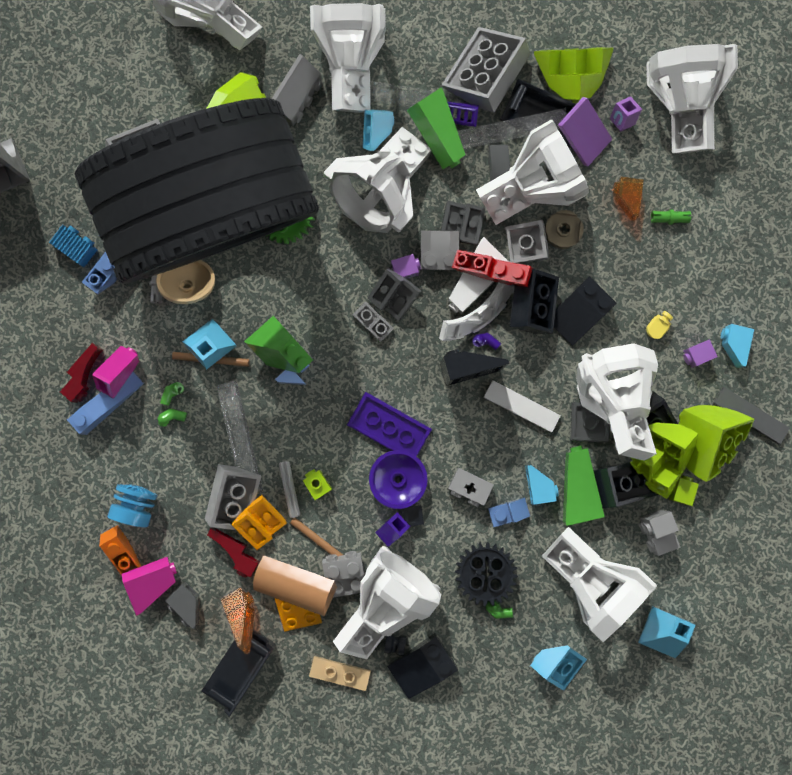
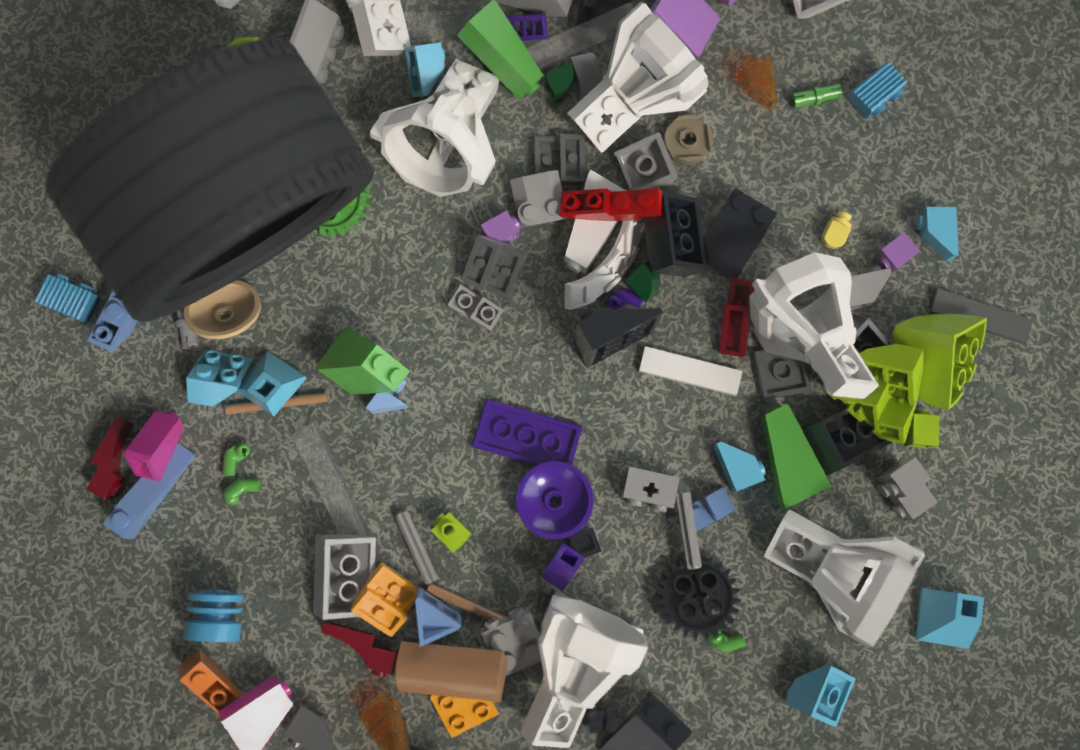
camera: 15 degrees left, 5 degrees down
none -> medium azure slope [186,349,254,407]
none -> medium blue slope [415,587,461,647]
none -> dark green brick [545,62,574,104]
none -> dark green brick [625,261,661,303]
none -> light grey axle [676,492,702,570]
none -> dark red slope [719,277,755,357]
none -> dark azure brick [847,62,907,119]
none -> light grey slope [850,267,892,310]

